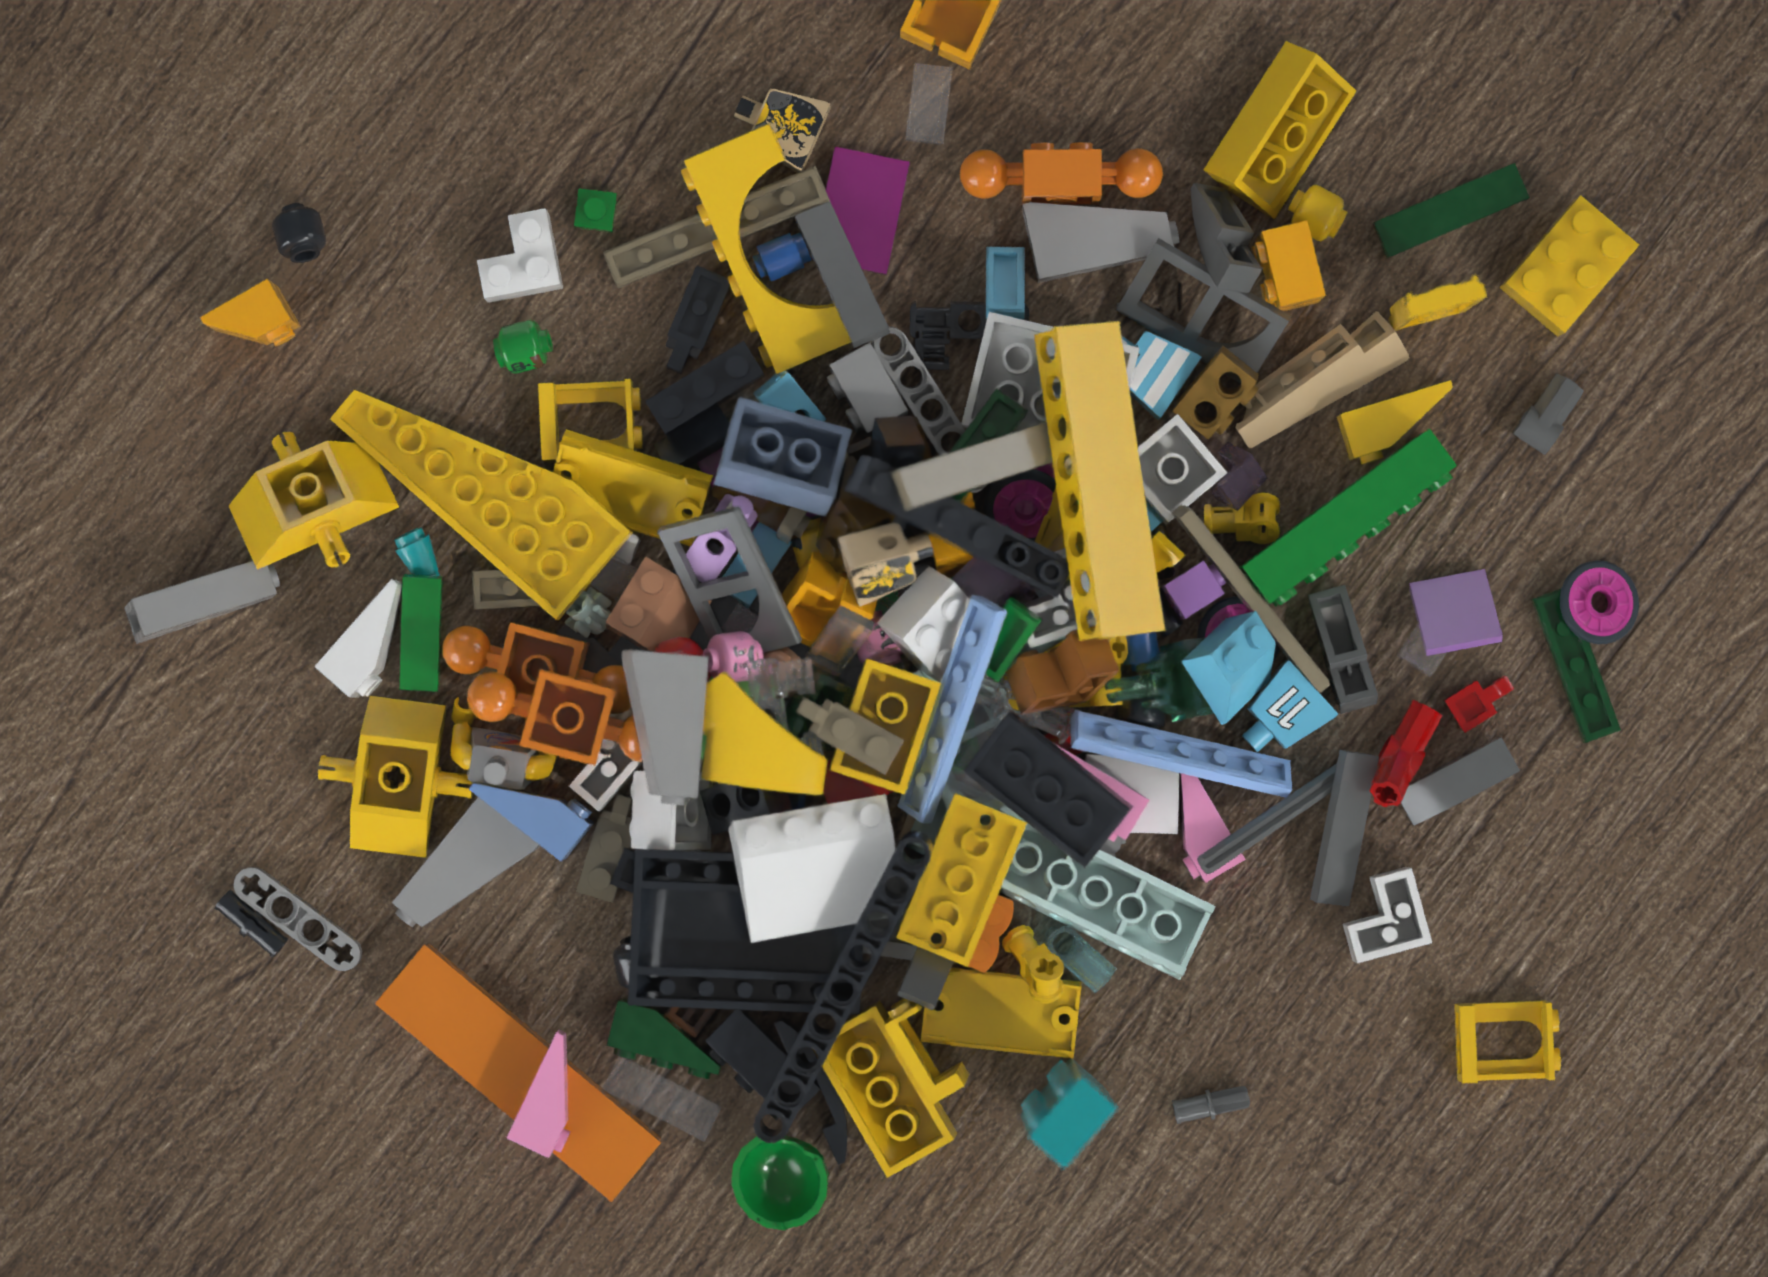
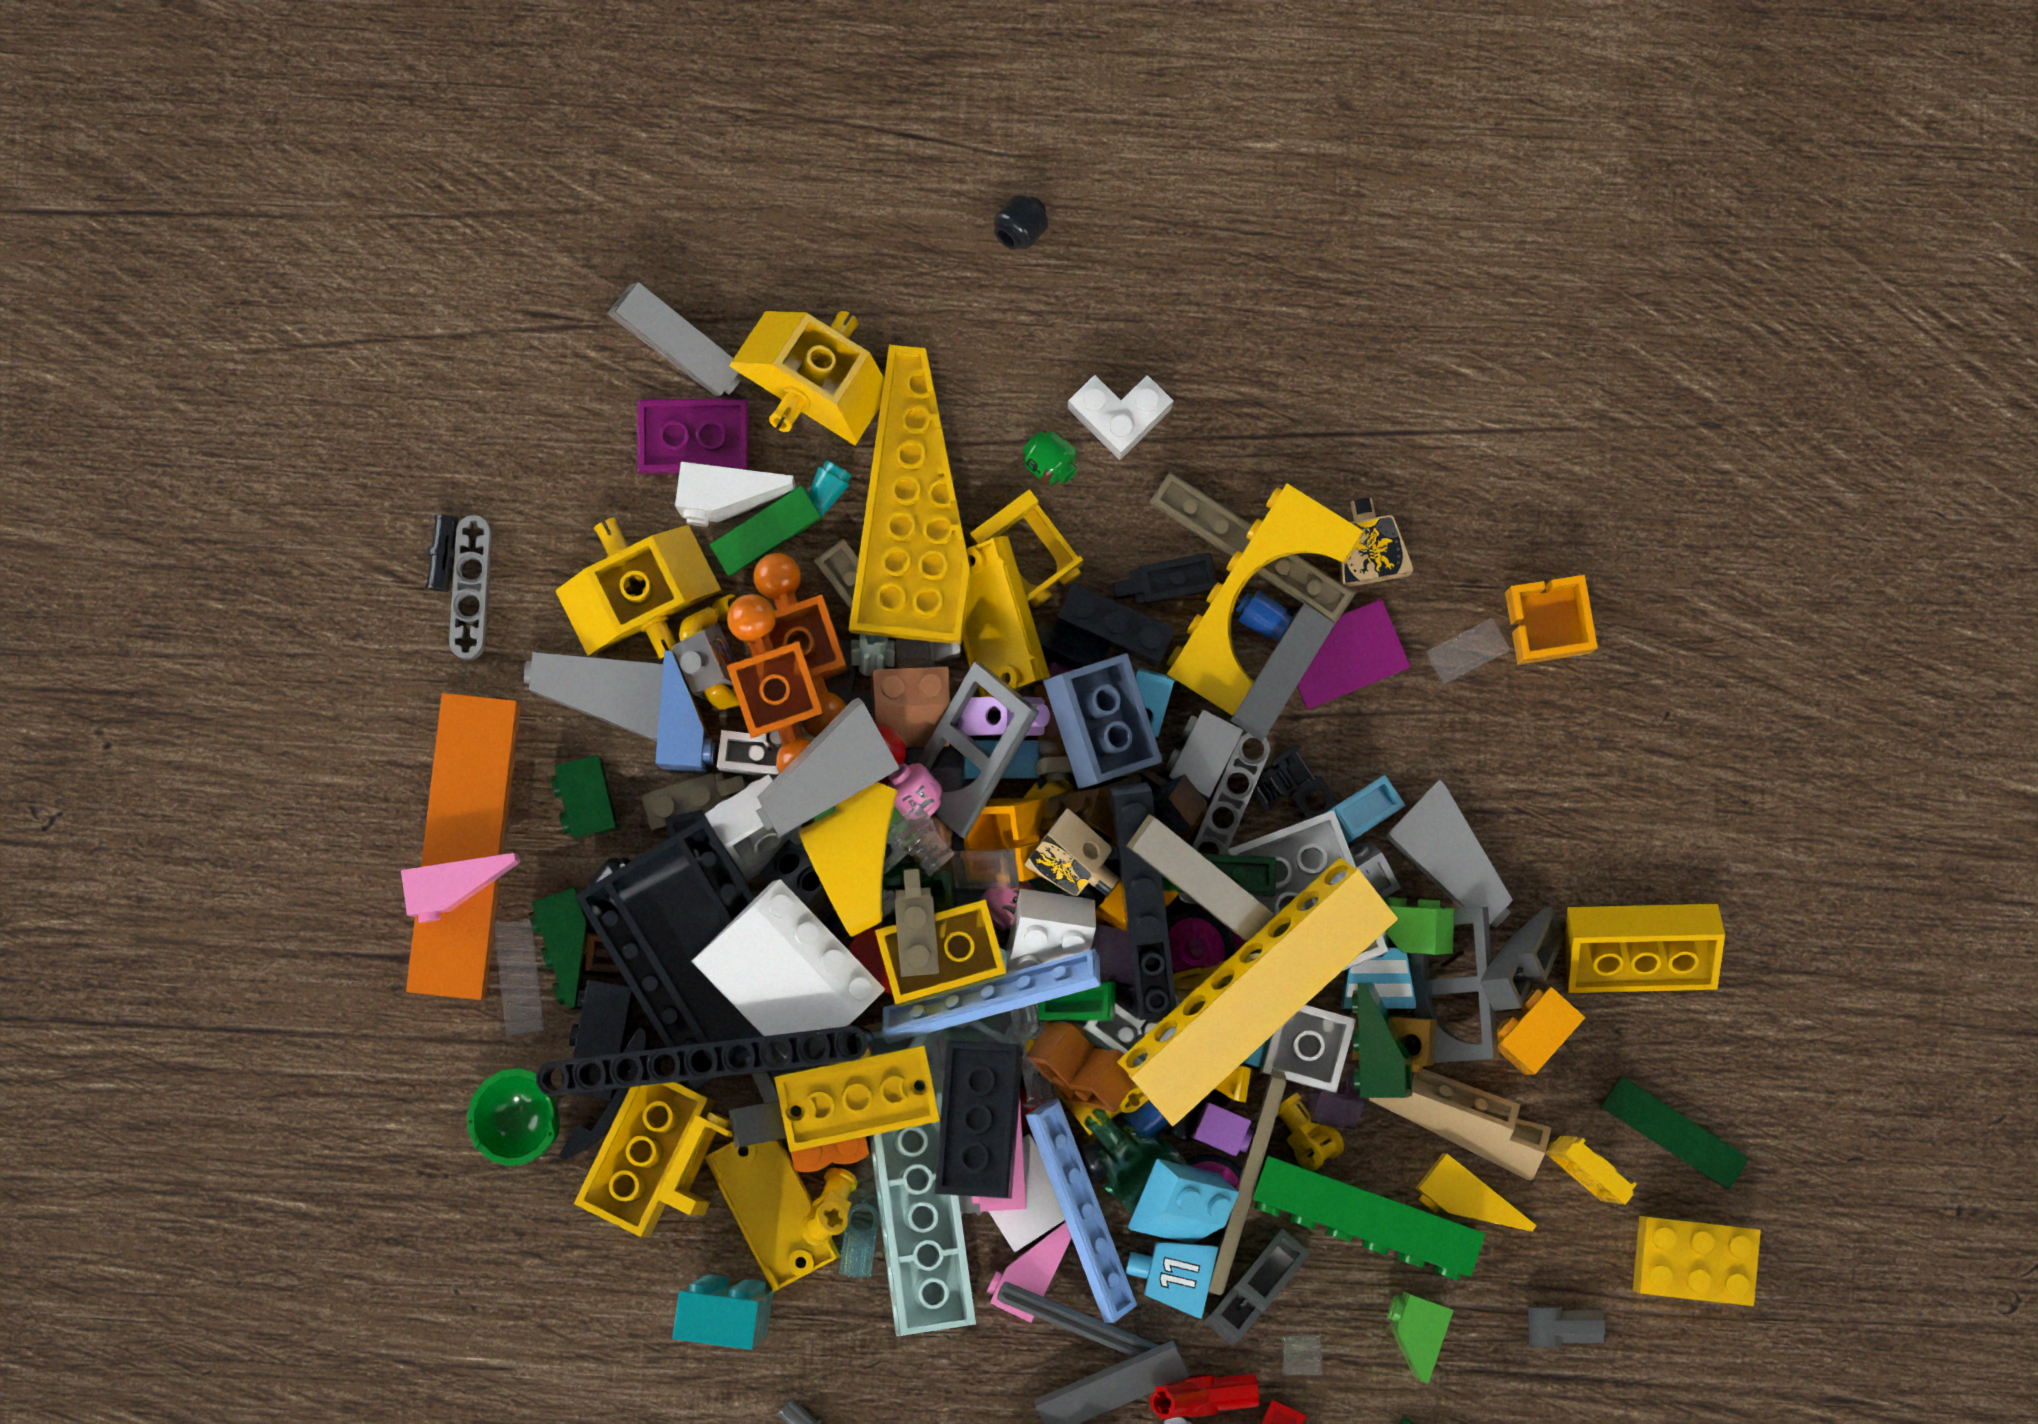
camera: 55 degrees right, 5 degrees down
light orange slope [200,279,301,346] -> none
green plate [574,188,618,233] -> none
orange brick [960,143,1163,205] -> none
yellow head [1288,185,1348,241] -> none
medium lavender tile [1409,569,1503,656] -> none
none -> dark green brick [551,755,619,841]
none -> magenta tile [637,398,749,475]
none -> light grey bracket [1349,841,1401,899]
none -> dark green slope [1352,982,1413,1098]
none -> bright green slope [1384,897,1454,955]
none -> bright green slope [1387,1291,1454,1384]

